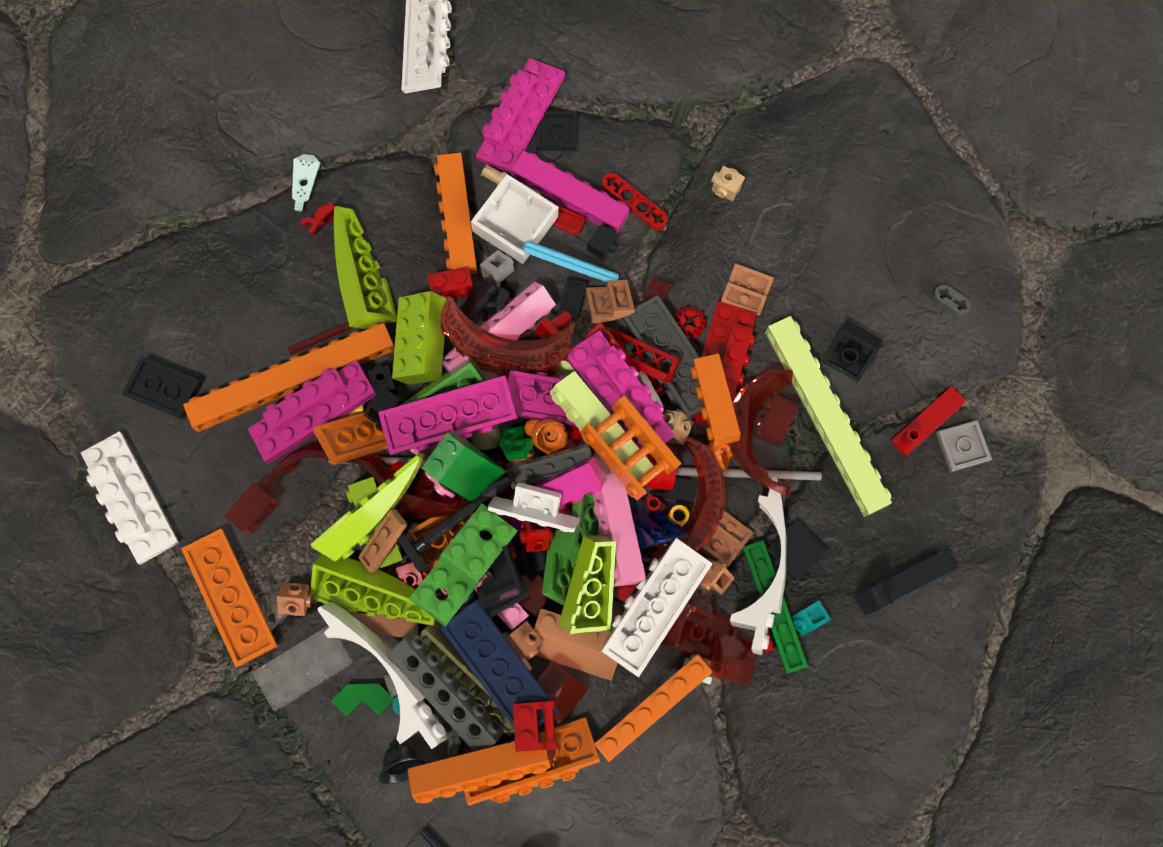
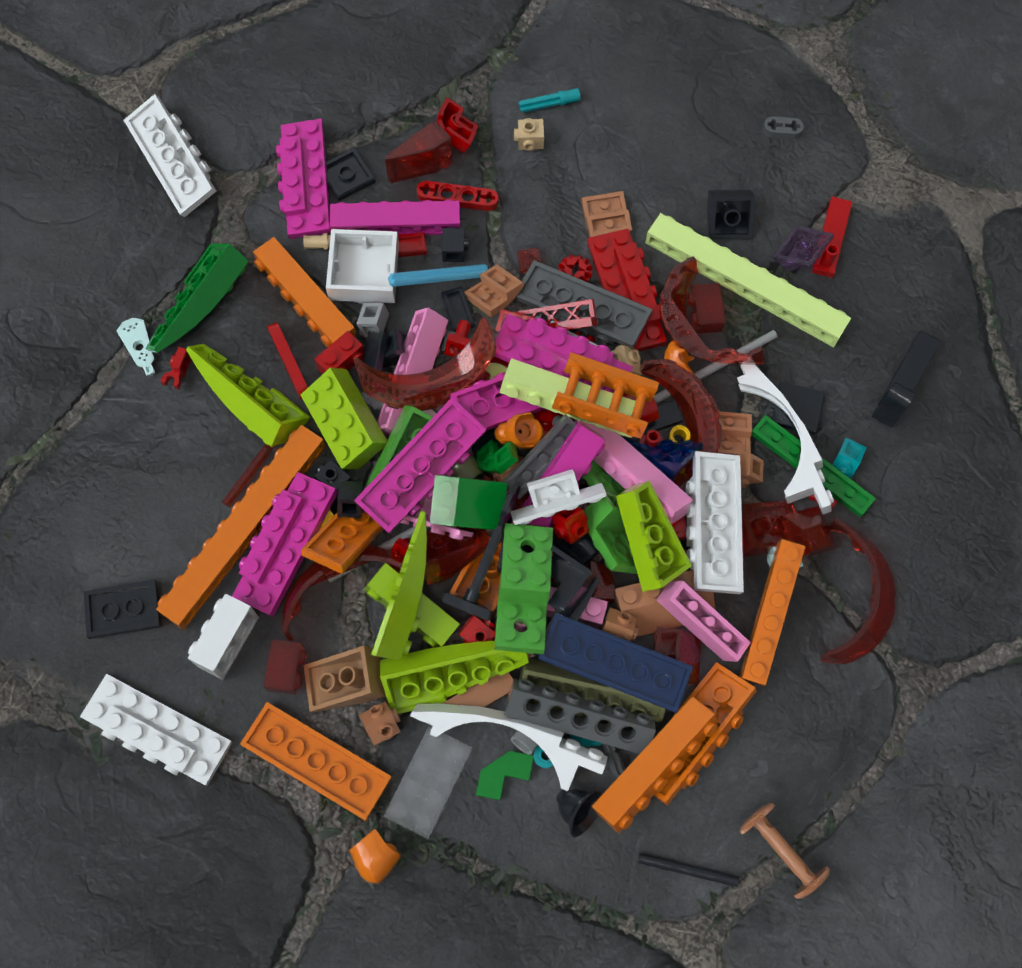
camera: 30 degrees left, 5 degrees down
nougat tile [358,509,407,573] -> none
red plate [513,701,558,752] -> none
orange brick [690,354,741,446] -> none
light grey tile [936,420,992,473] -> none
none -> green wedge [145,243,249,353]
none -> white brick [188,594,259,680]
none -> red beam [267,322,308,400]
none -> medium nougat slope [304,646,386,712]
none -> orange piece [349,829,401,884]
none -> clear red slope [385,121,452,183]
none -> red brick [436,97,478,153]
none -> teal axle [519,88,581,113]
none -> bright pink brick [656,581,751,662]
none -> clear purple slope [773,225,834,271]
none -> clear red windscreen [821,518,896,665]

